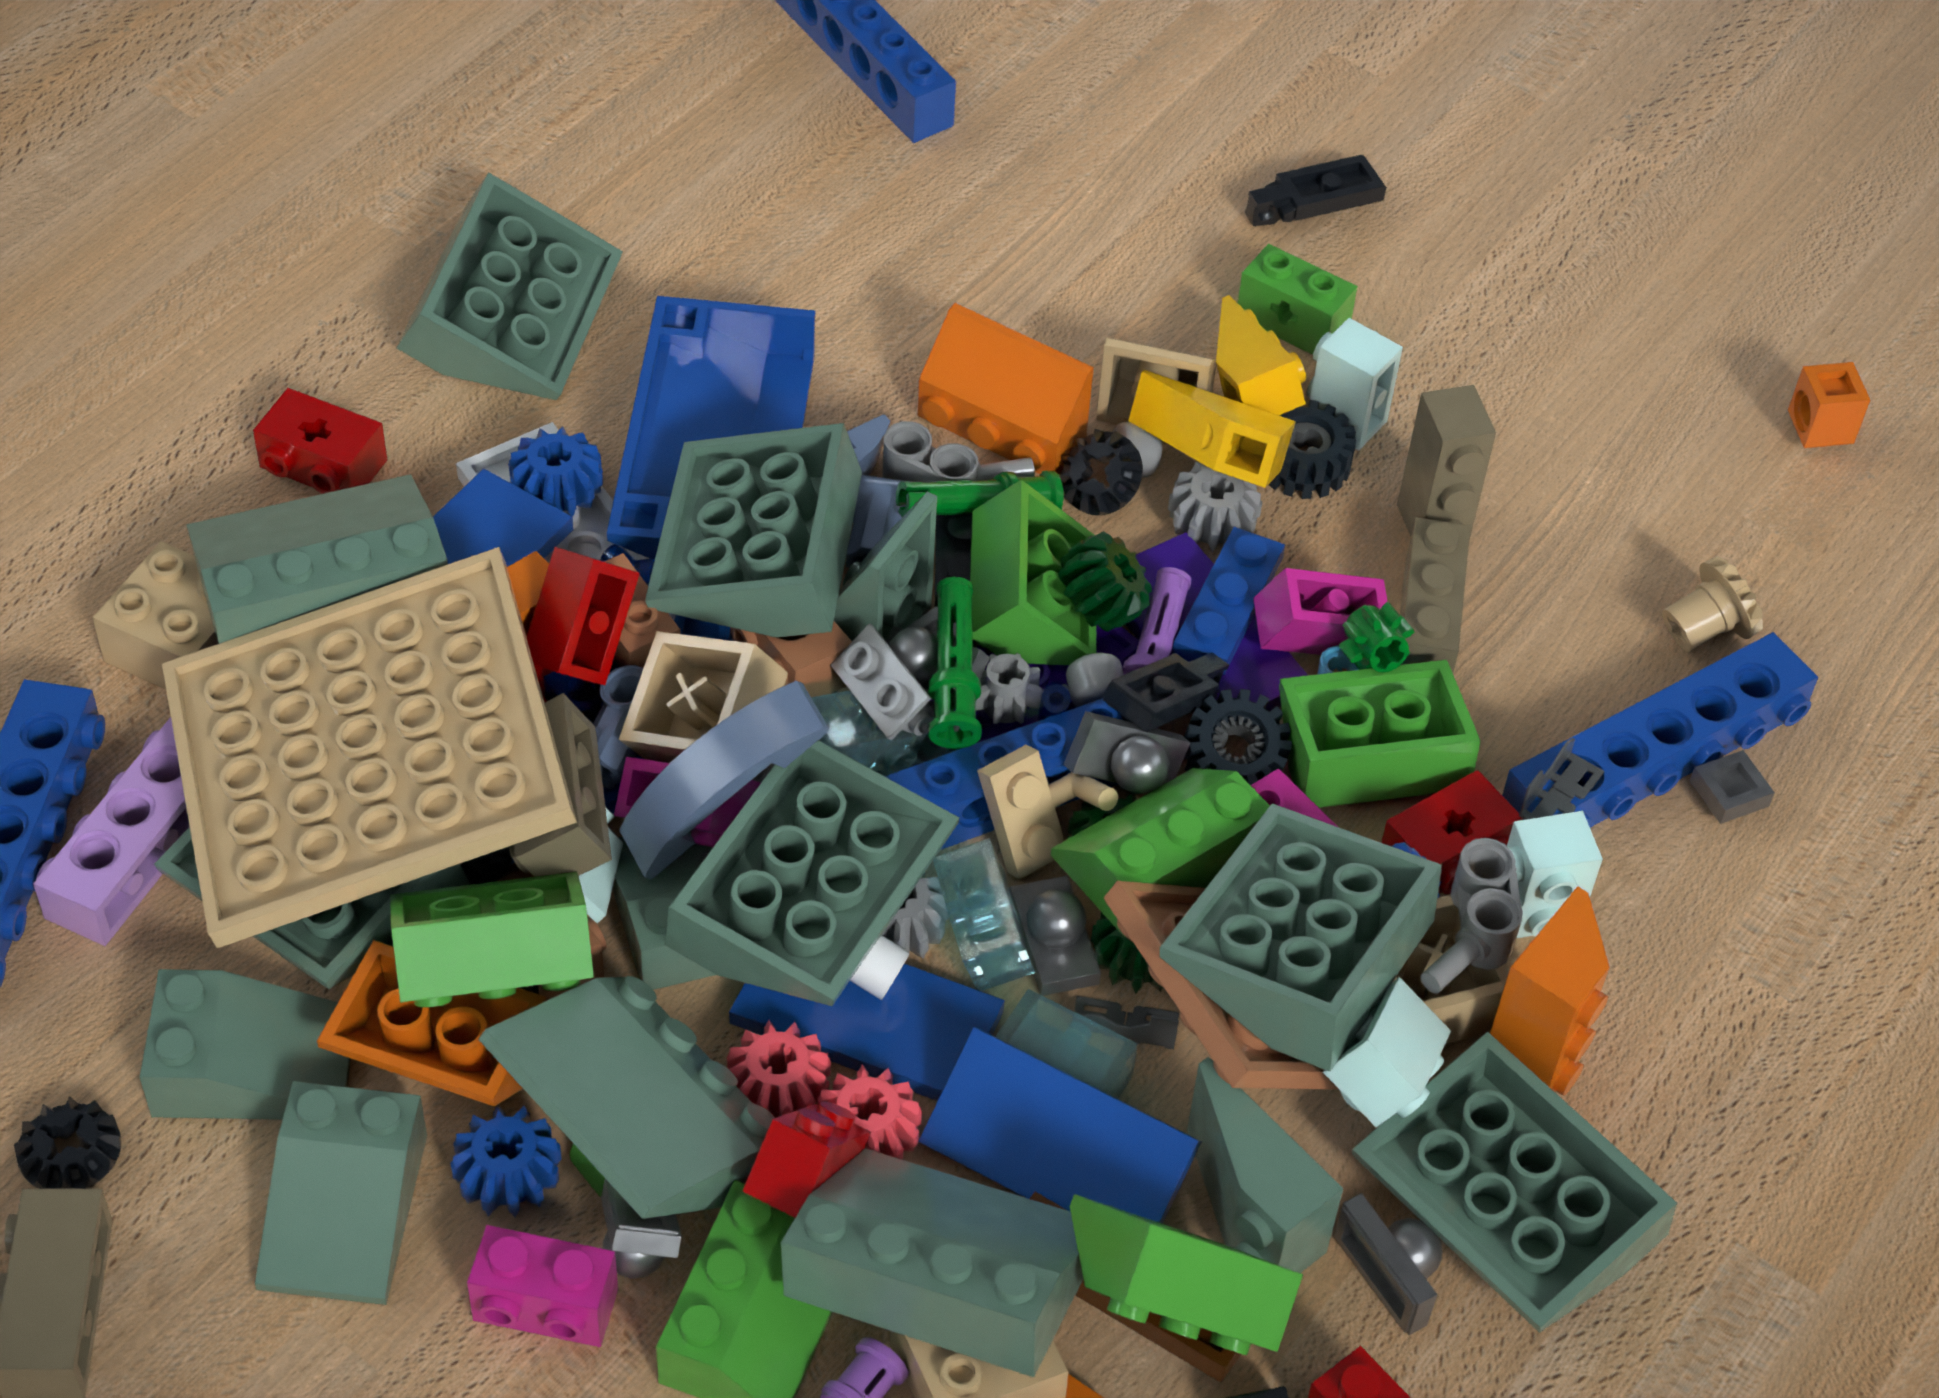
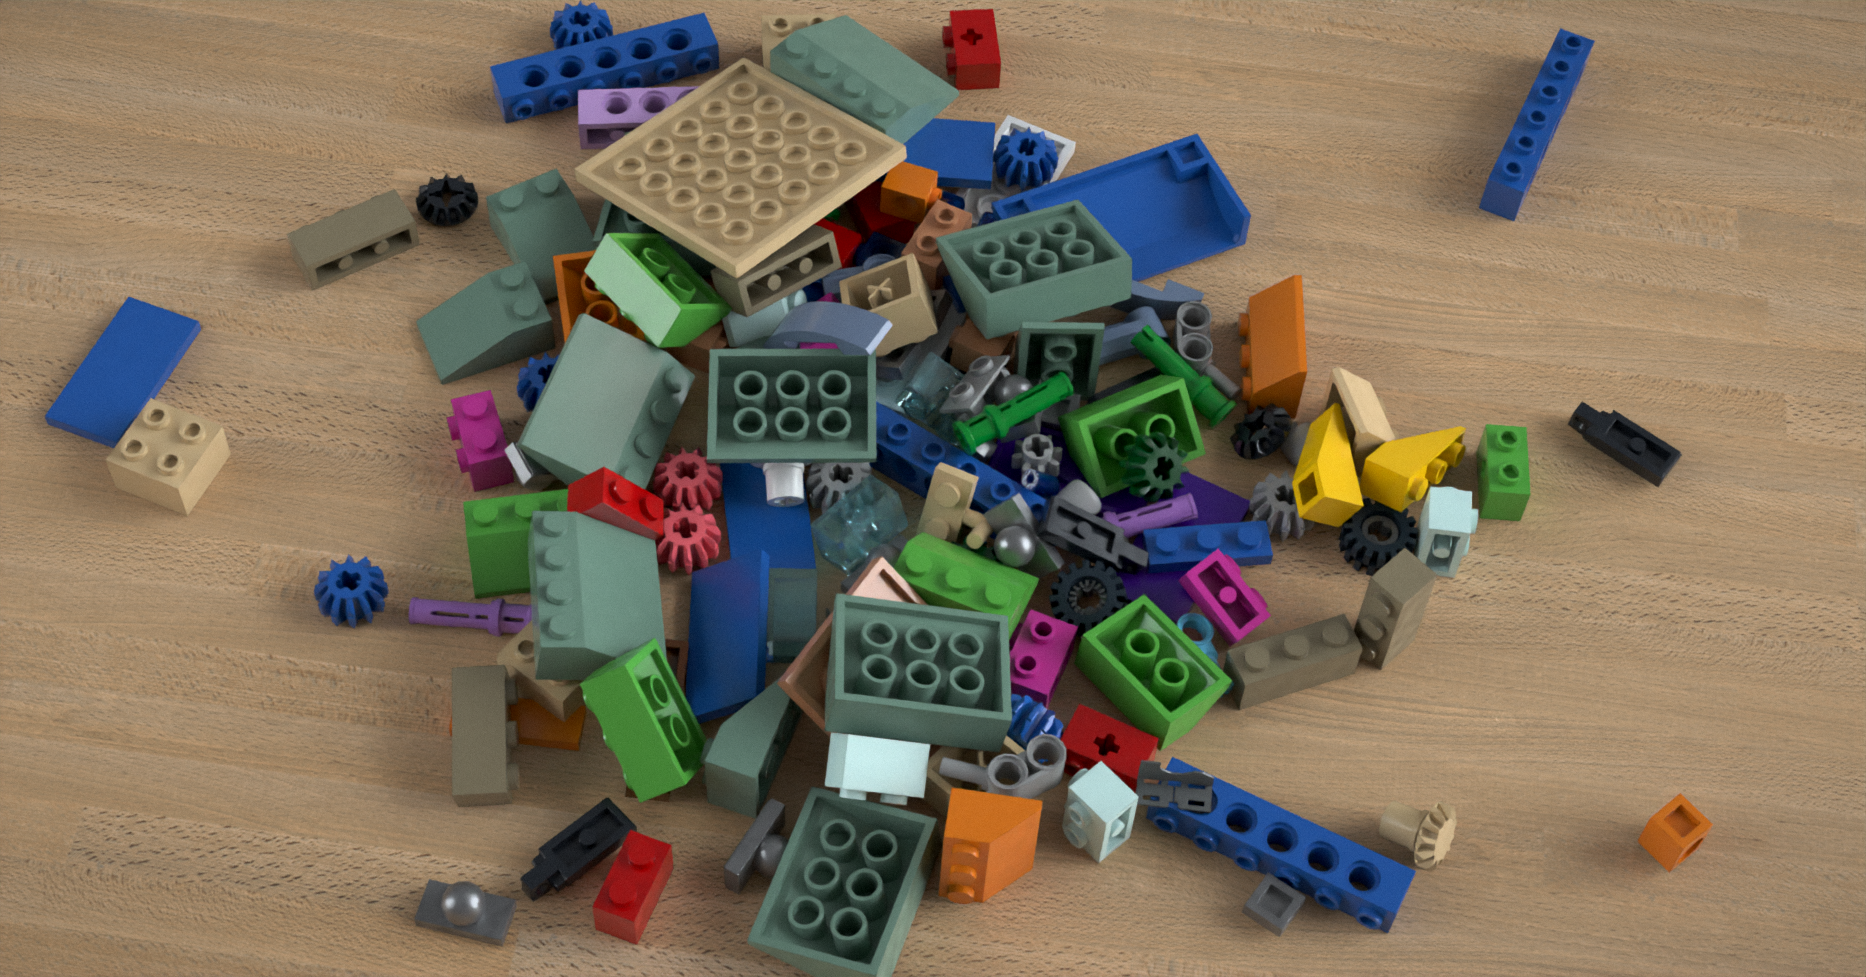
camera: 60 degrees right, 5 degrees up
sand green slope [397,172,623,400] -> none
red brick [527,547,640,686] -> none
green gear [1339,602,1415,673] -> none

